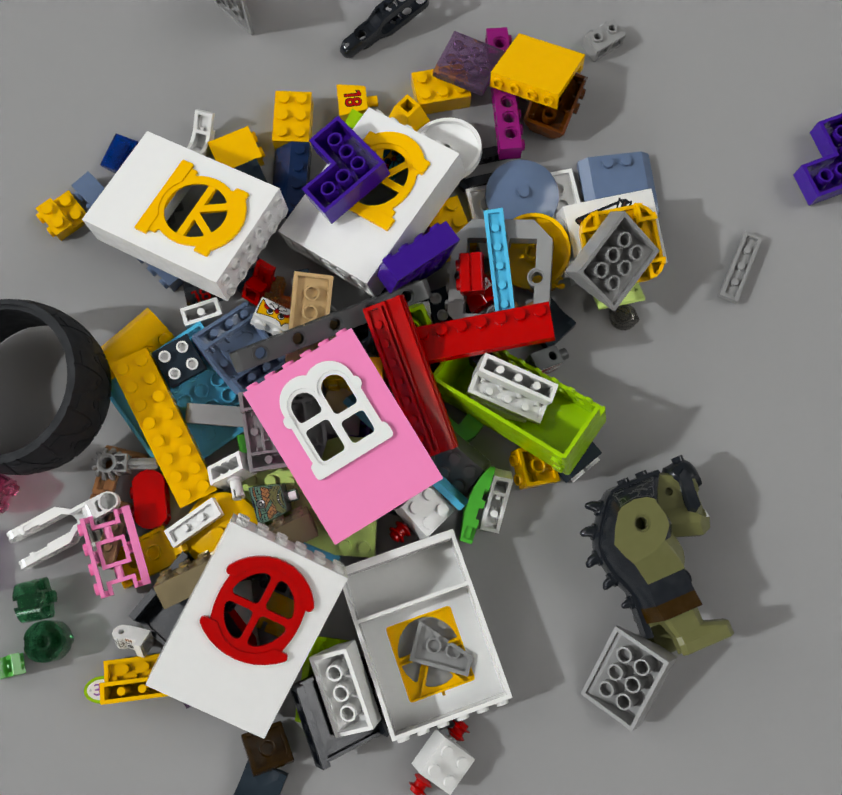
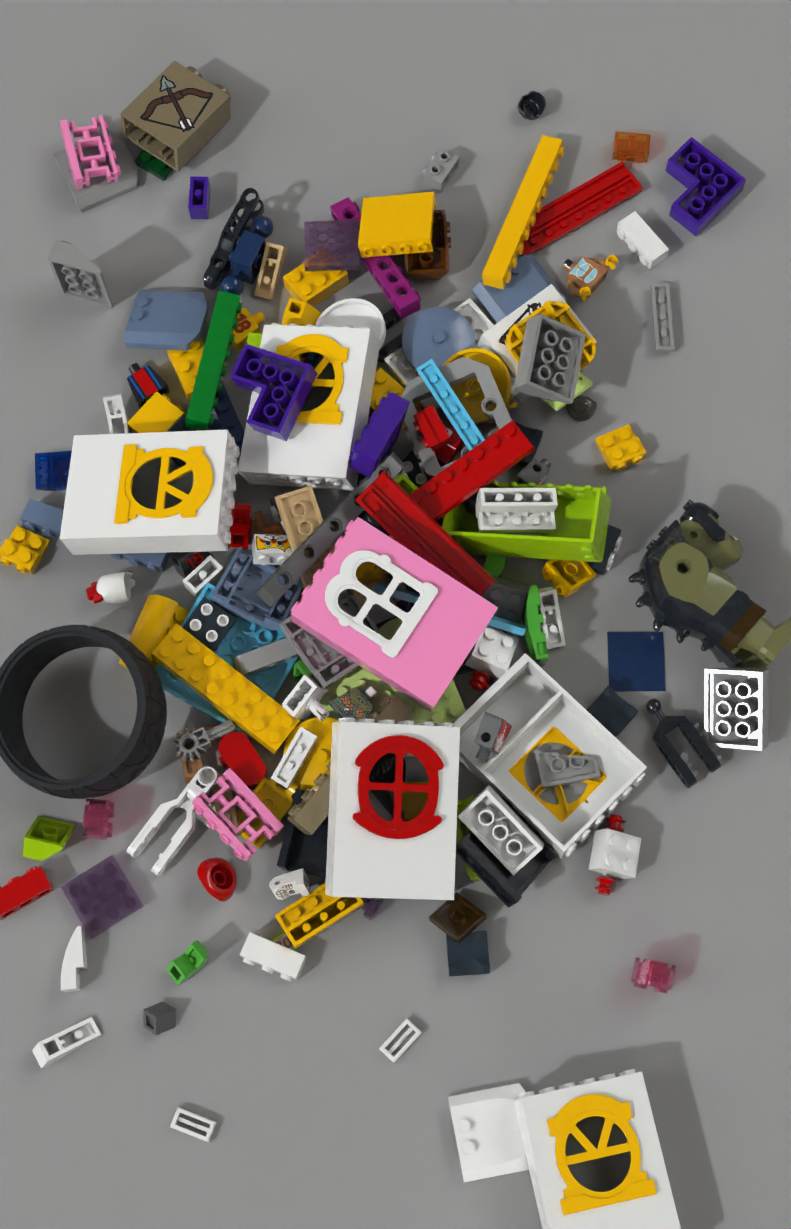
camera: 20 degrees left, 5 degrees down
clear green brick [12,577,58,623] -> none
clear green brick [23,620,74,663] -> none
none -> white piece [86,571,135,604]
none -> sand blue wedge [124,289,209,351]
none -> torso [127,363,170,409]
none -> green brick [185,291,243,431]
none -> red hat [197,857,237,902]
none -> dark blue brick [220,215,273,295]
none -> white brick [240,932,306,982]
none -> tan slope [254,242,288,300]
none -> dark grey torso [474,712,512,762]
none -> yellow brick [482,135,565,290]
none -> black hair [518,91,546,120]
none -> red plate [521,161,643,257]
none -> medium nougat torso [562,255,619,301]
none -> black brick [586,686,638,737]
none -> yellow plate [595,424,646,472]
none -> dark blue sticker [607,632,665,691]
none -> clear orange brick [612,131,651,163]
none -> white brick [616,211,669,269]
none -> black piece [646,699,721,788]

